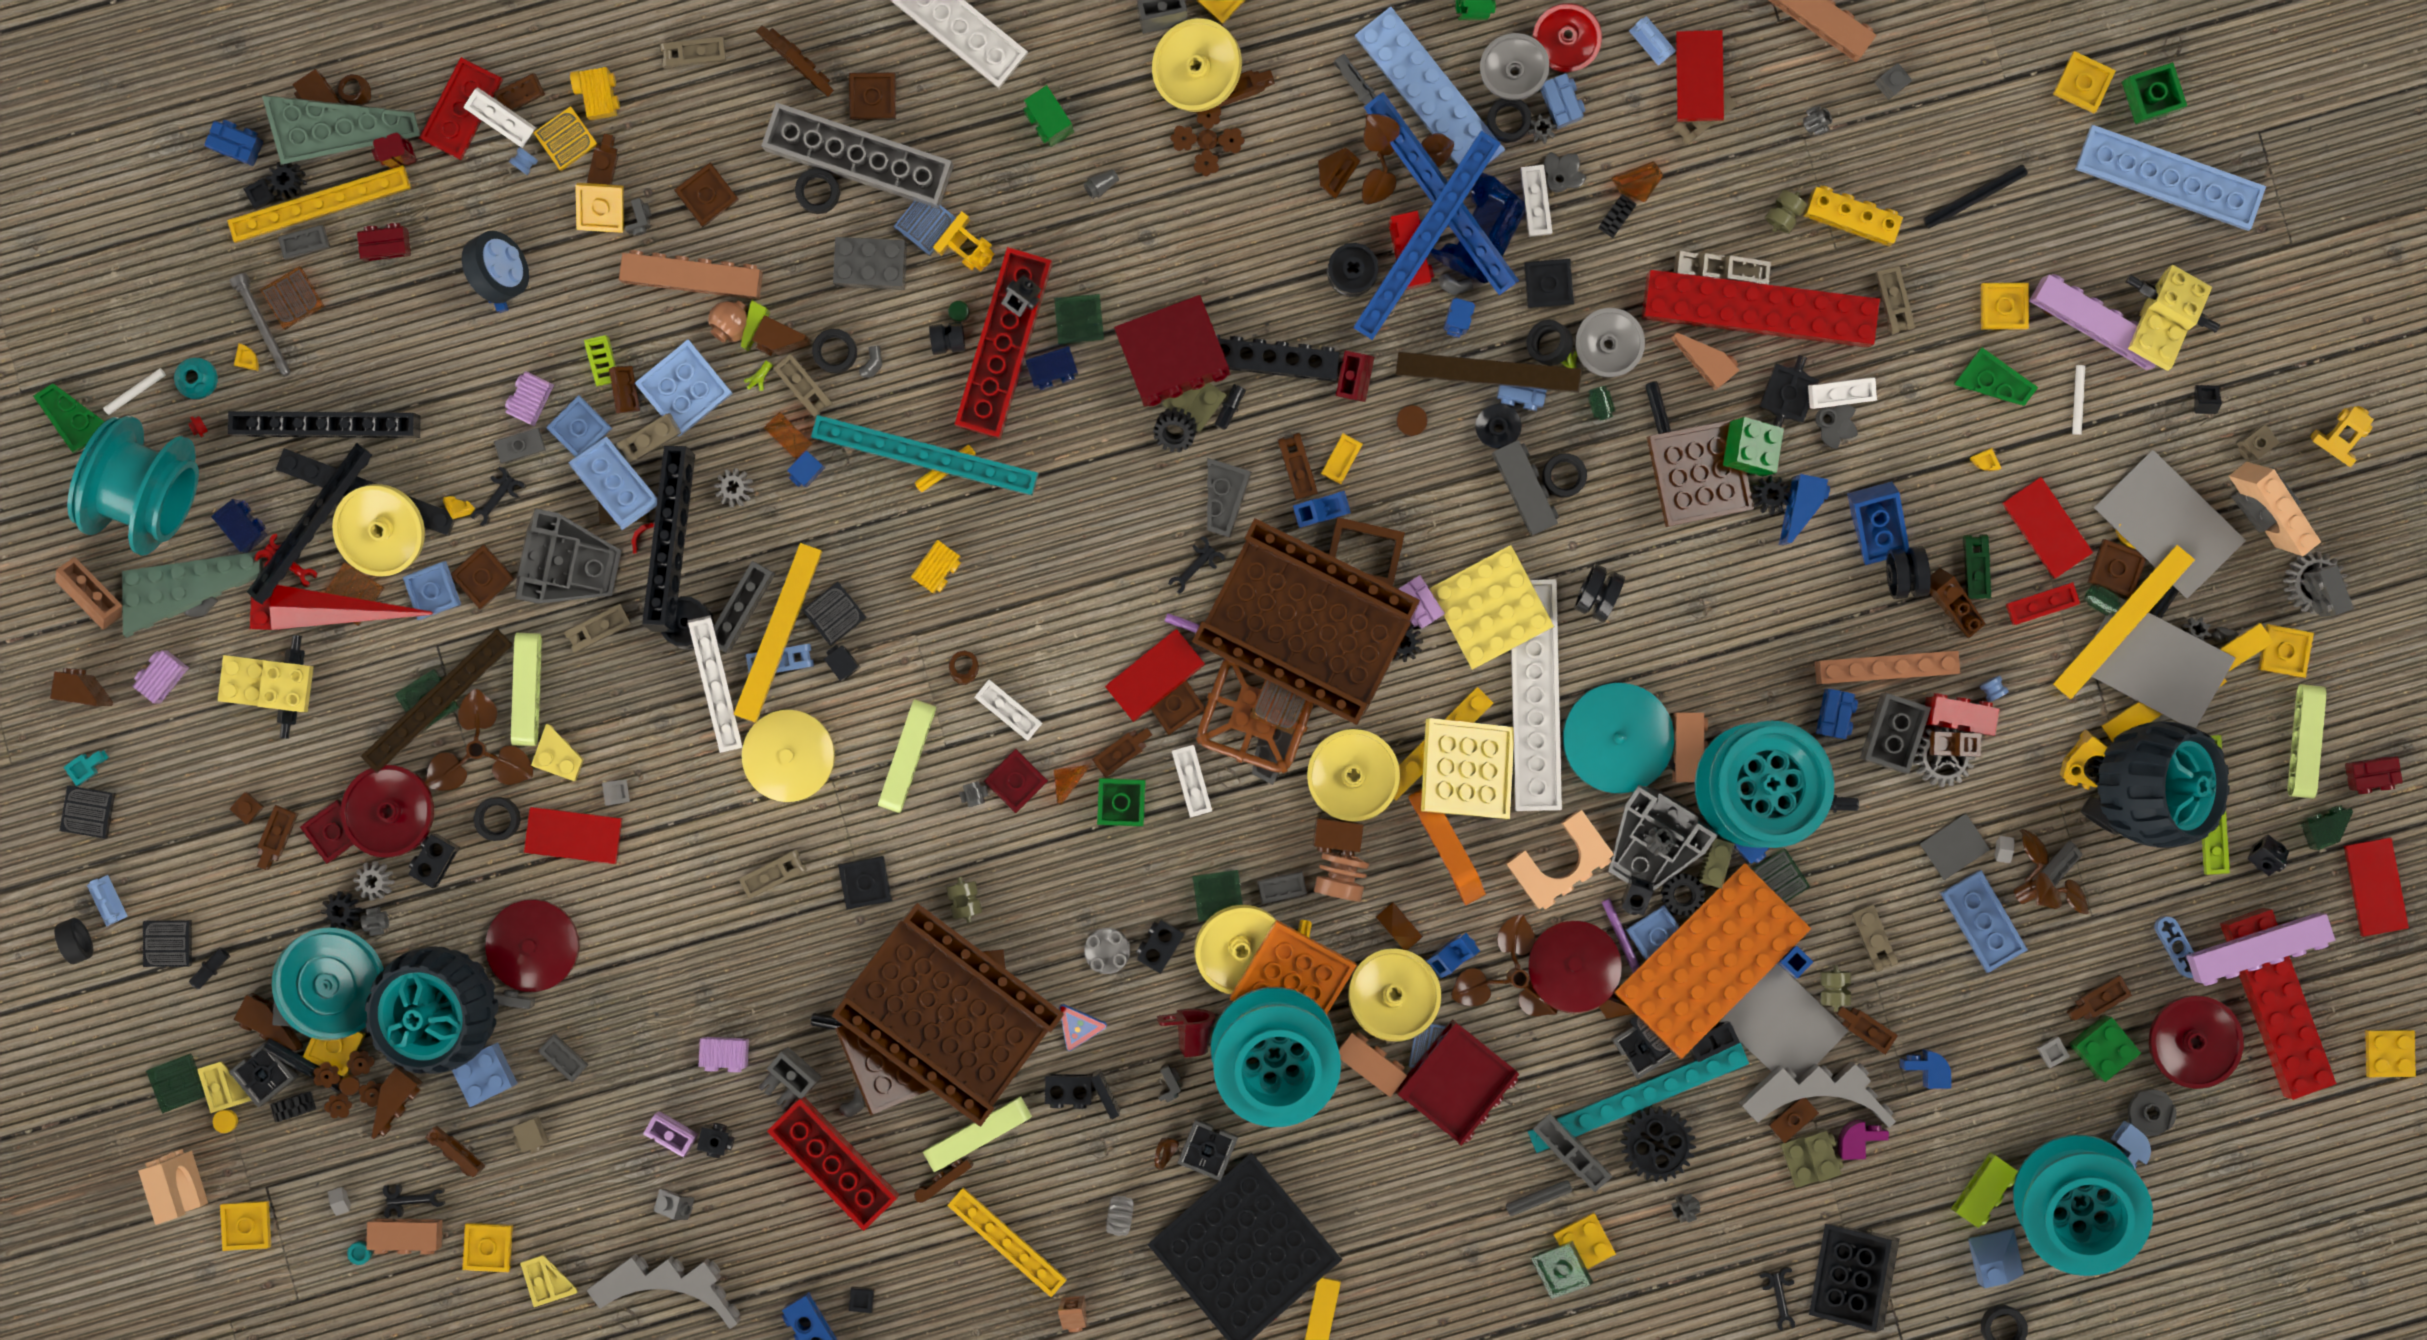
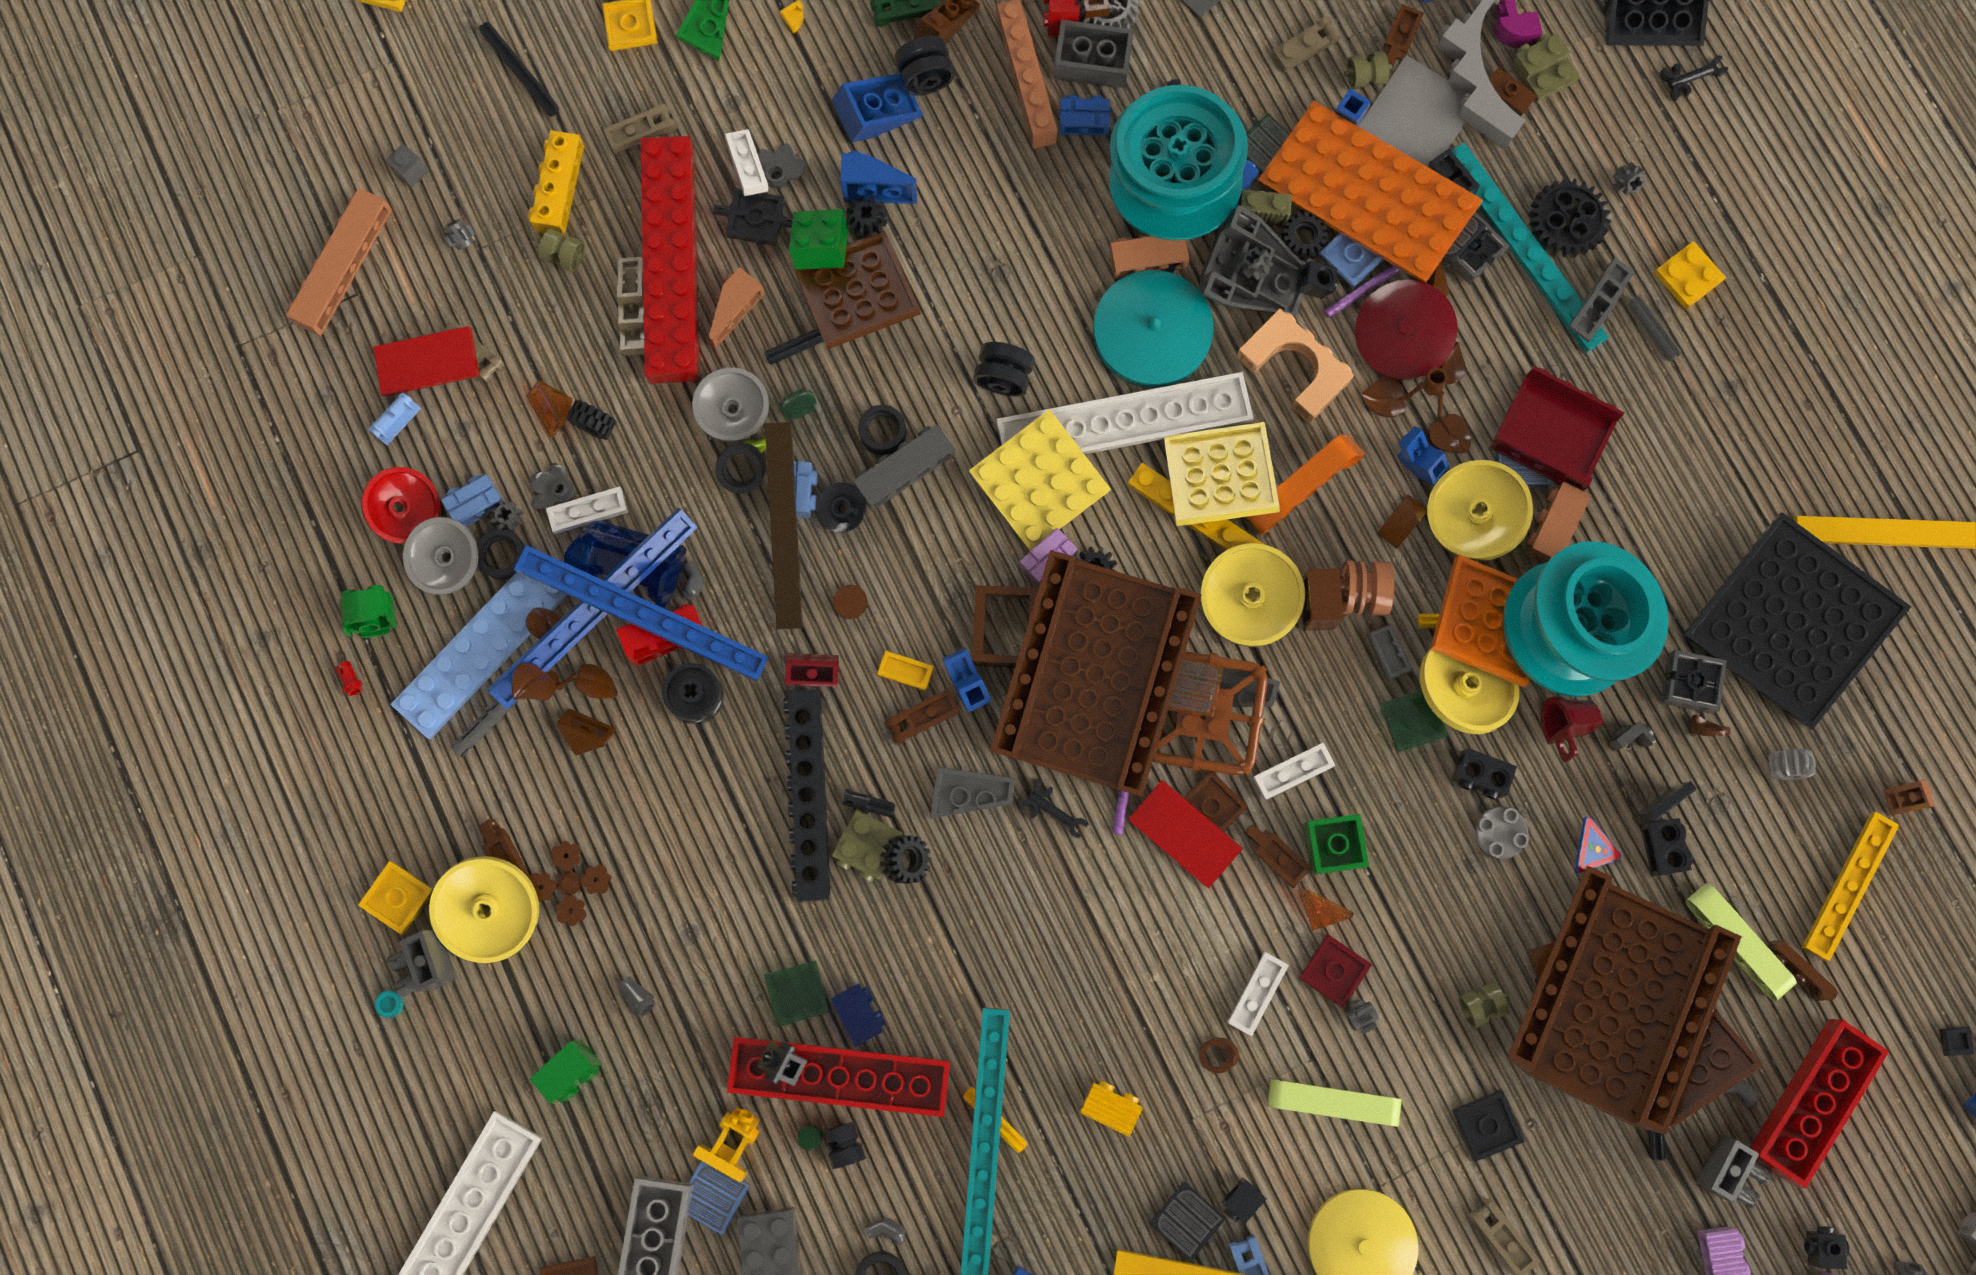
camera: 100 degrees left, 10 degrees down
dark red panel [1114,295,1231,407] -> none
blue brick [1443,298,1475,338] -> none
black plate [1524,258,1574,309] -> none
clear green plate [1531,1241,1593,1299] -> none

